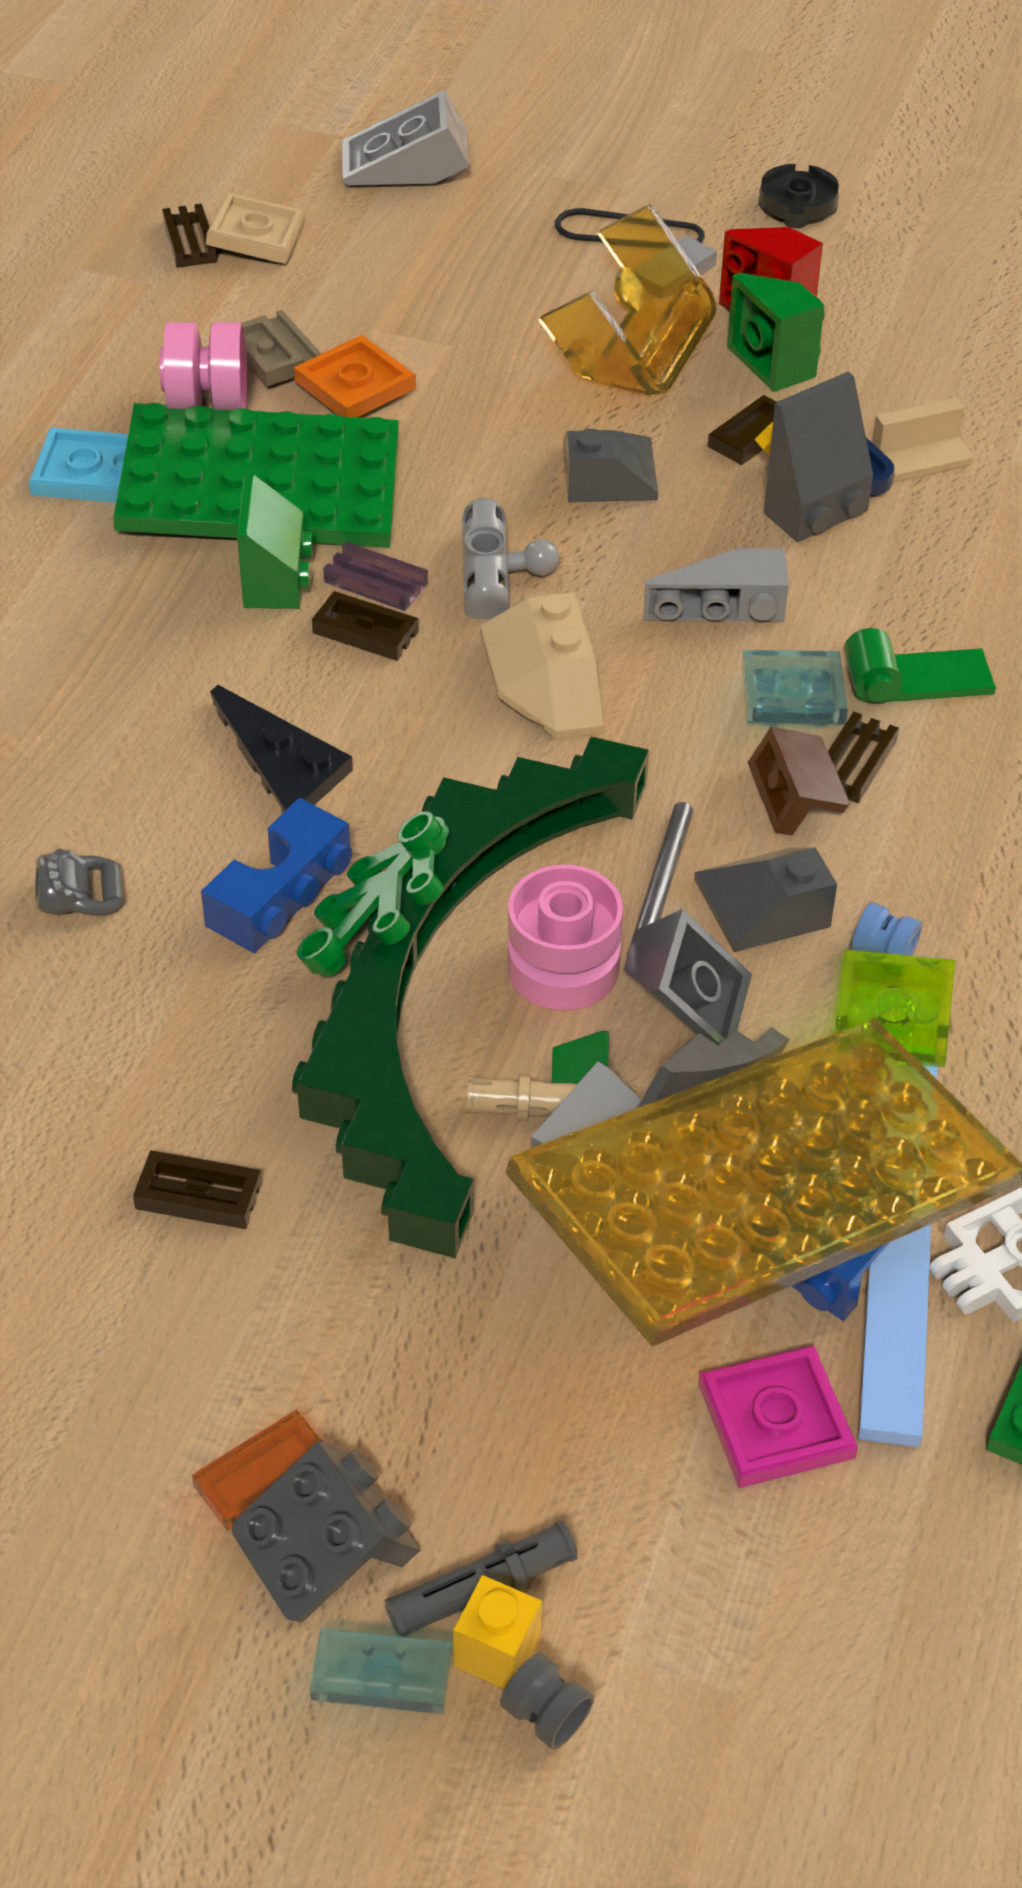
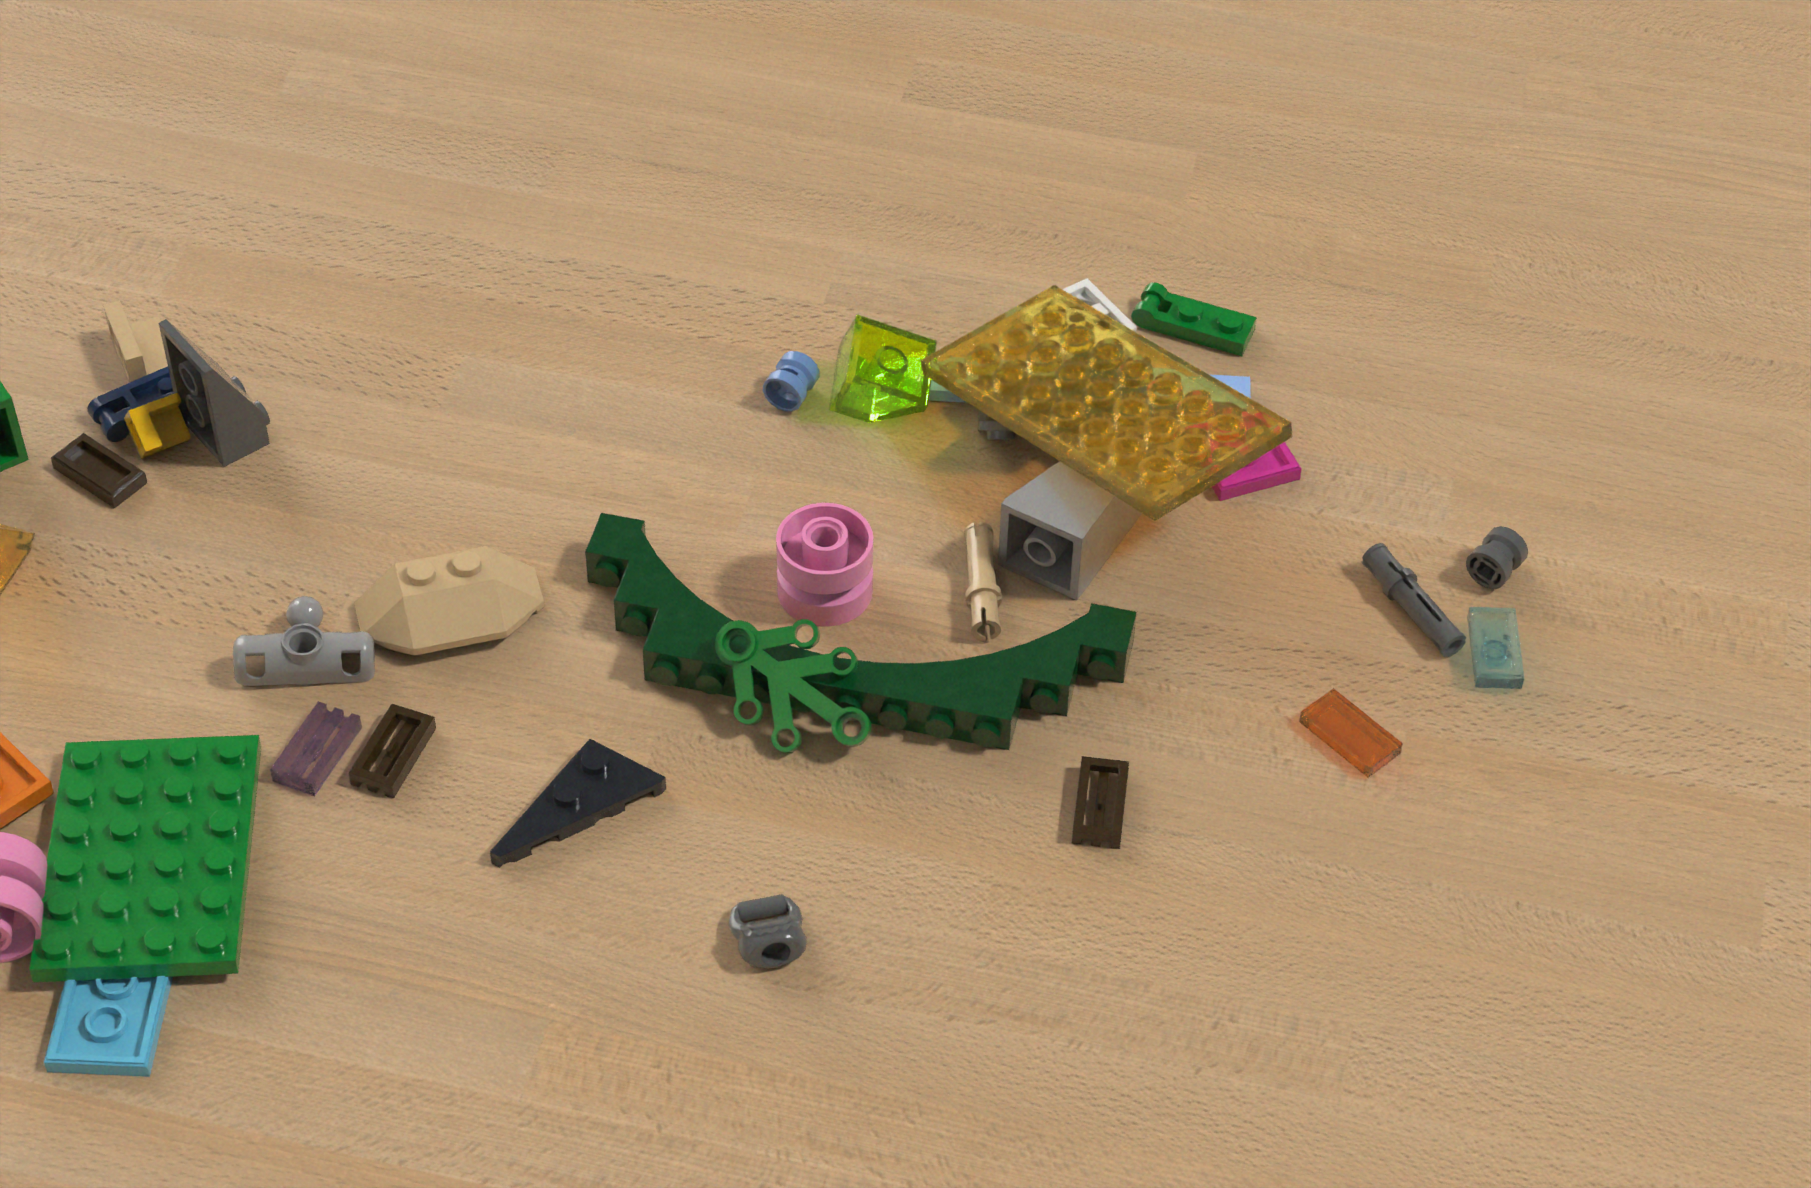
camera: 95 degrees left, 0 degrees up
blue arch [201,798,352,954] -> none
dark grey bracket [232,1441,421,1622] -> none
green slope [237,474,313,609] -> none
yellow brick [453,1575,543,1689] -> none
green slope [551,1031,609,1084] -> none
dark grey slope [563,429,658,502] -> none
dark grey slope [623,909,752,1046] -> none
flat silver bar [627,802,693,956] -> none
dark grey slope [634,1027,790,1119] -> none
light grey slope [643,548,789,622] -> none
dark grey slope [694,847,837,952] -> none
clear light blue plate [742,650,848,726] -> none
reddish brown panel [748,726,850,835] -> none
dark brown tile [828,711,899,803] -> none
green door [843,628,996,703] -> none

